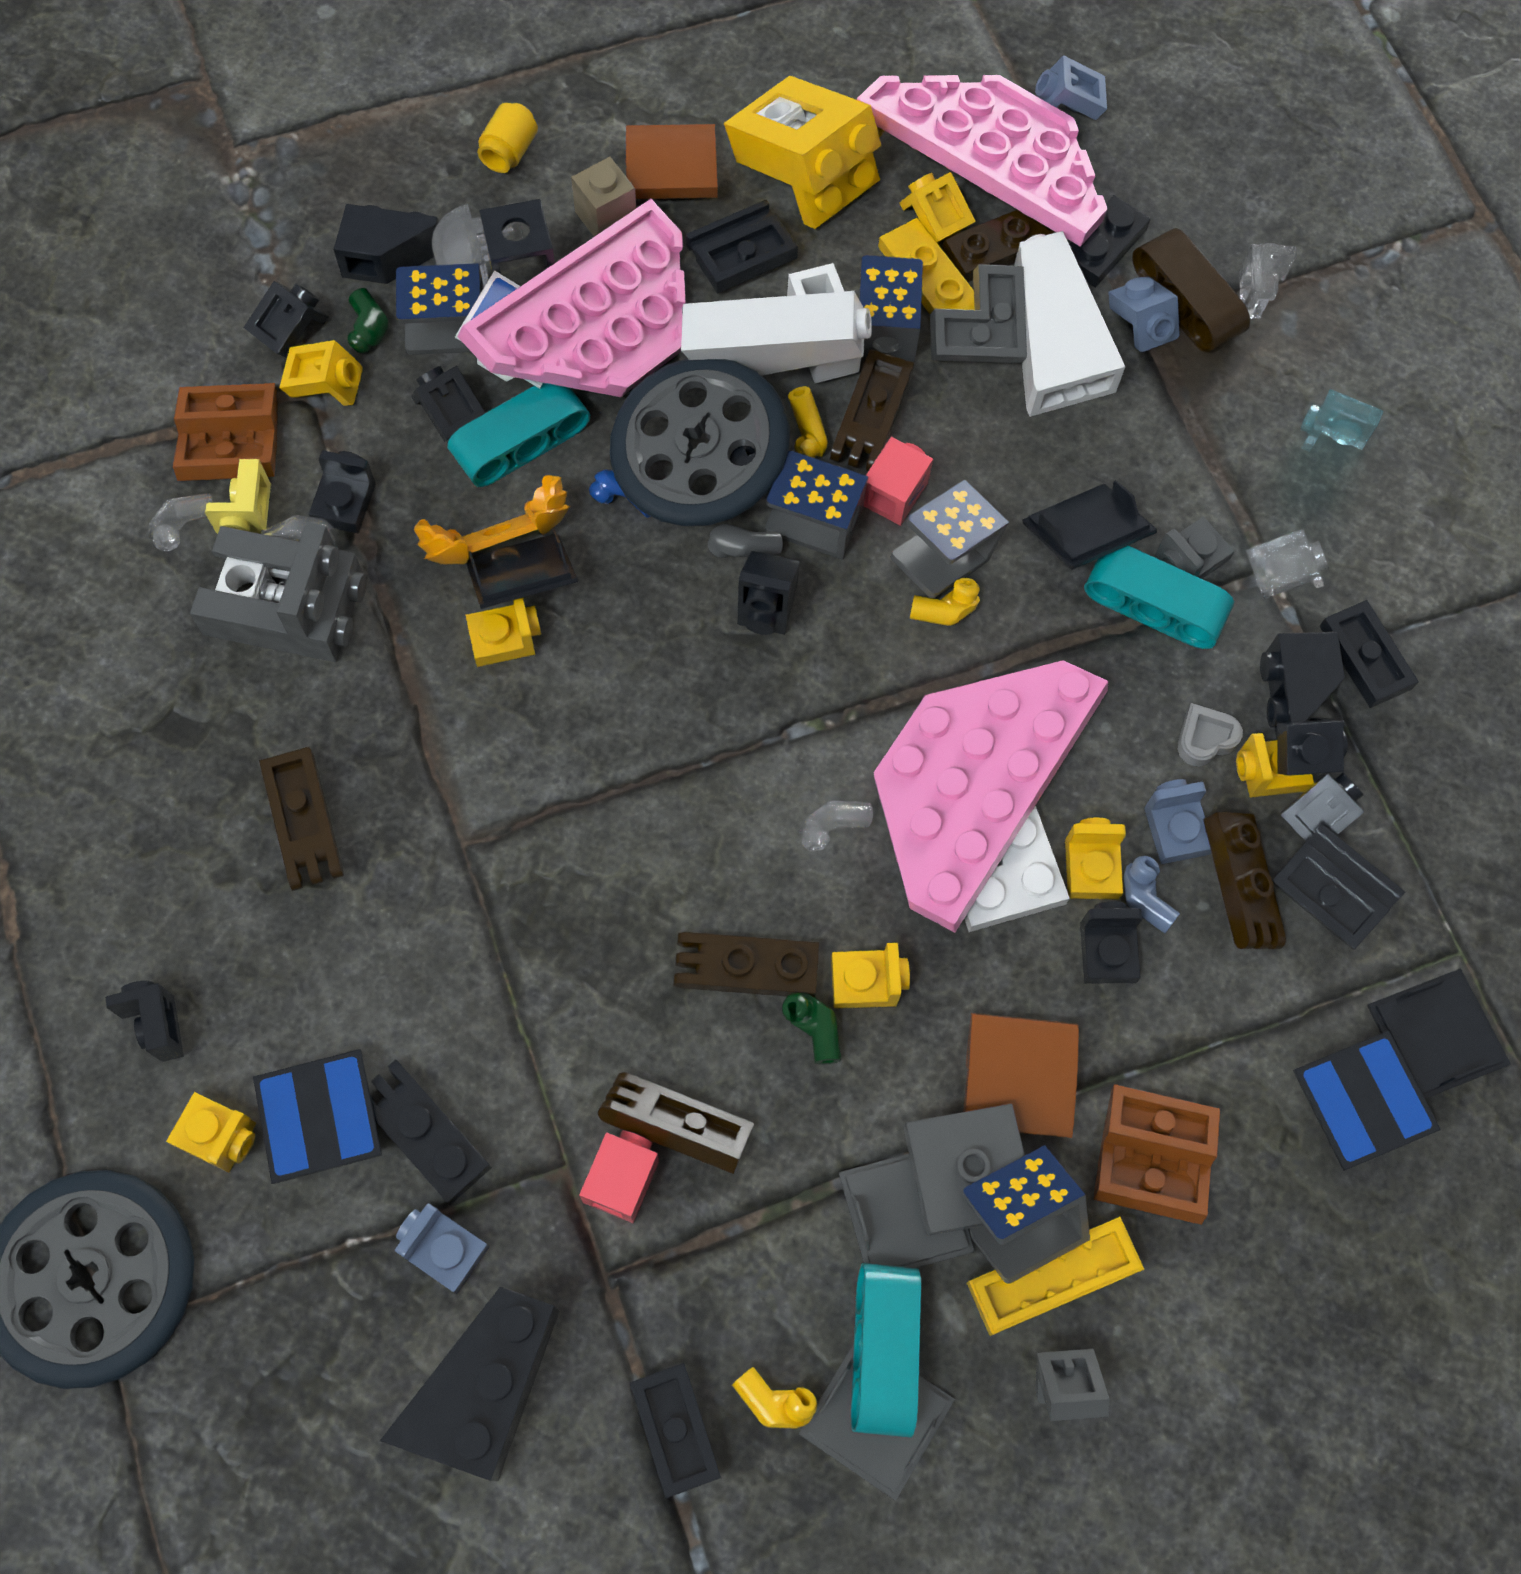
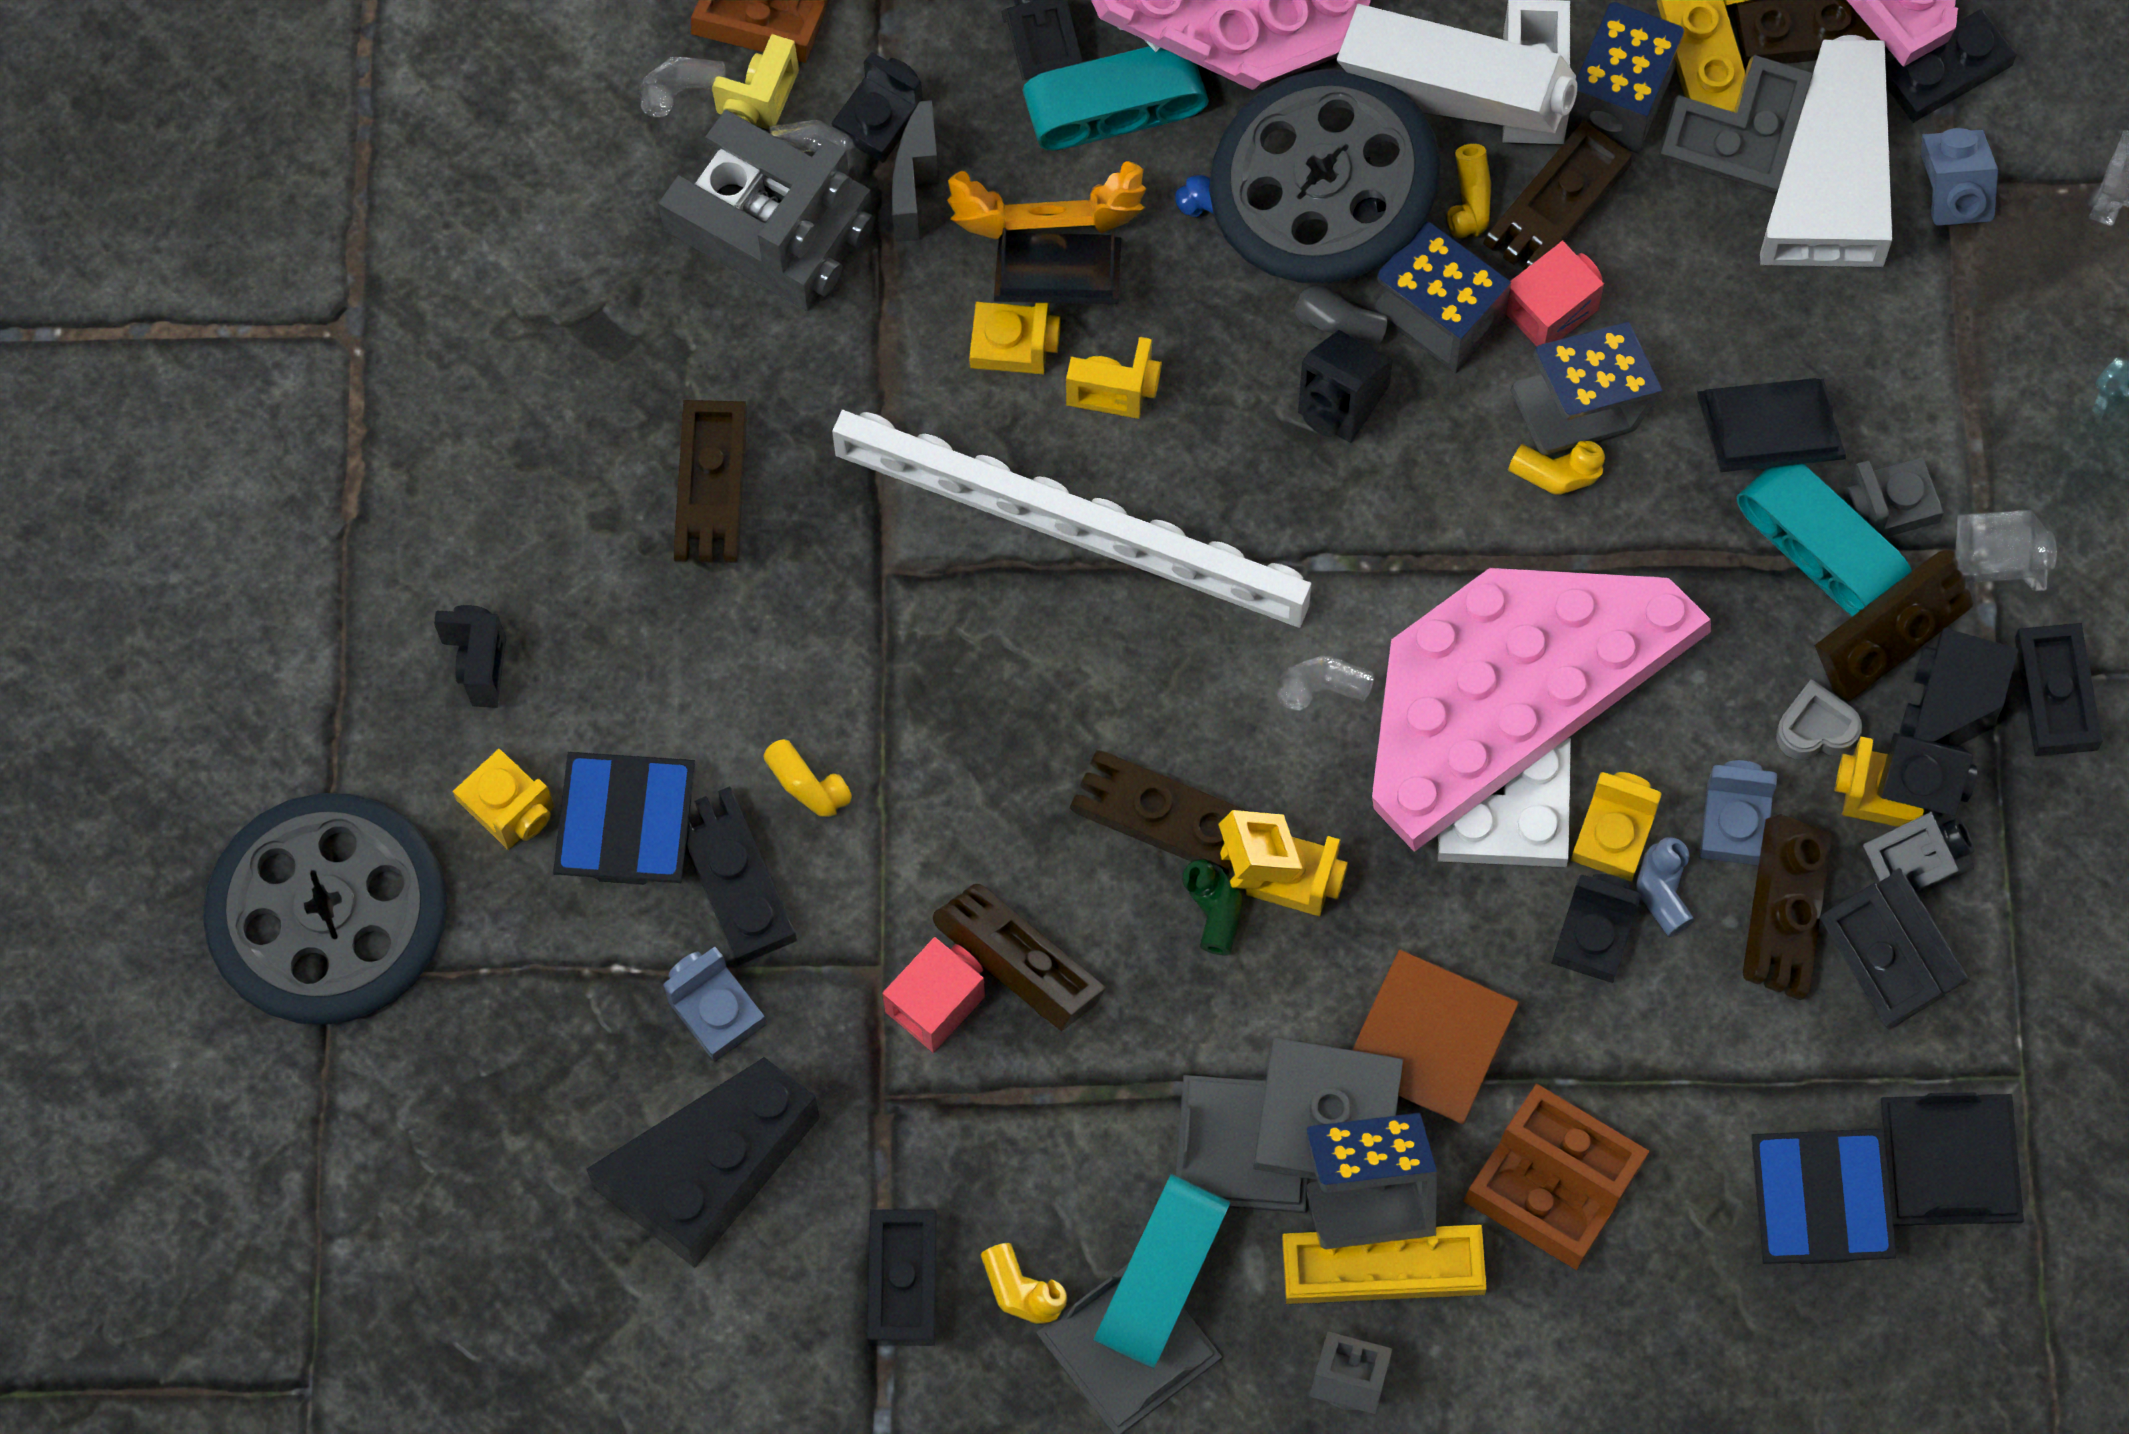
camera: 25 degrees right, 0 degrees up
dark brown beam [1132,228,1250,353] -> none
none -> yellow arm [764,739,852,817]
none -> white plate [832,410,1311,628]
none -> dark grey slope [892,100,939,242]
none -> yellow bracket [1066,337,1162,419]
none -> yellow tile [1218,810,1302,889]
none -> dark brown hinge [1814,550,1974,701]

